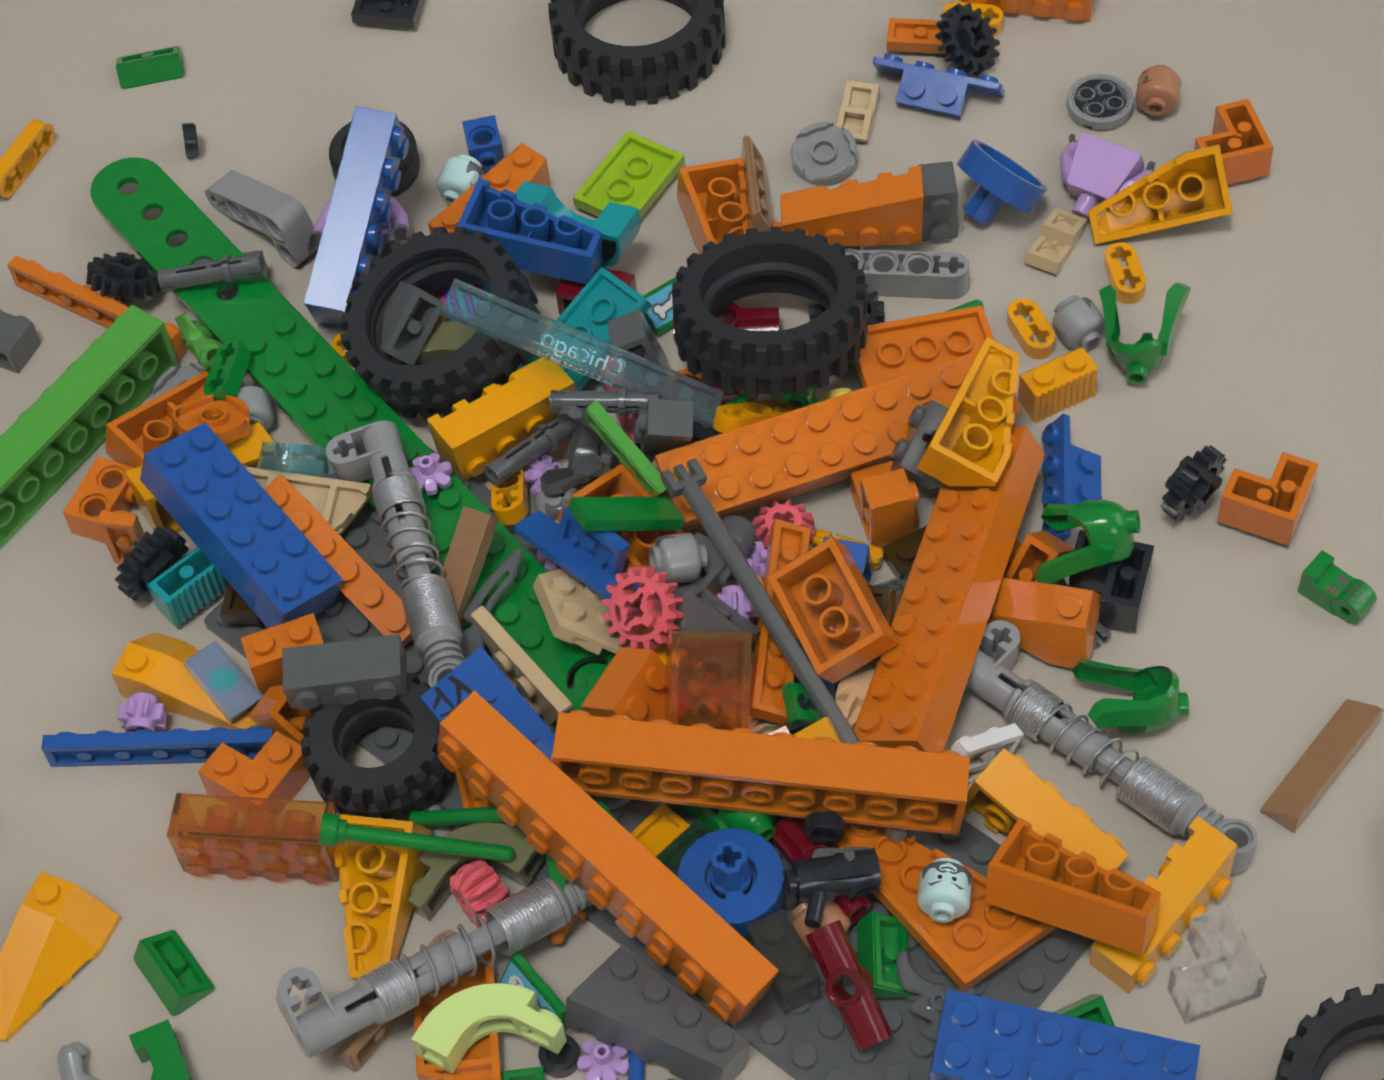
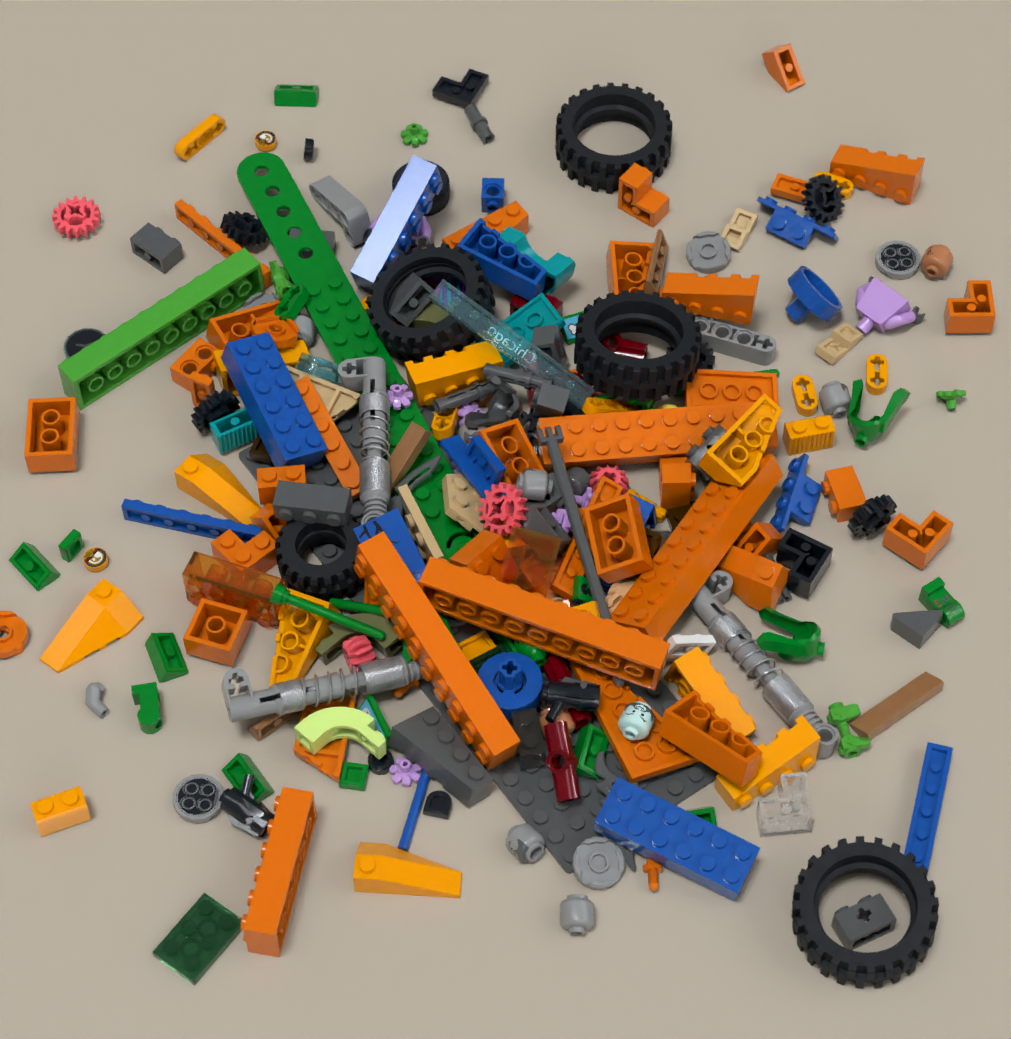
camera: 10 degrees right, 0 degrees up
lavender gear [117,692,168,733] -> none
dark grey pin [158,253,265,292] -> none
sand blue tile [184,641,262,723] -> none
light aqua head [436,154,485,205] -> none
green tile [568,497,685,531] -> none
lime plate [573,131,685,218] -> none
bright green tile [581,400,666,497] -> none
black tile [803,811,845,844] -> none
dark grey brick [918,161,958,242] -> none
green piece [1035,499,1141,584] -> none
light orange wedge [1088,145,1233,245] -> none
none -> tile [83,547,109,572]
none -> orange brick [183,598,251,667]
none -> tile [255,131,277,152]
none -> bright green plant [401,123,428,147]
none -> dark grey pin [464,104,495,144]
none -> orange brick [618,163,670,228]
none -> orange brick [821,465,866,523]
none -> bright green piece [826,702,871,758]
none -> dark grey slope [890,609,943,650]
none -> bright green plant [936,389,966,410]

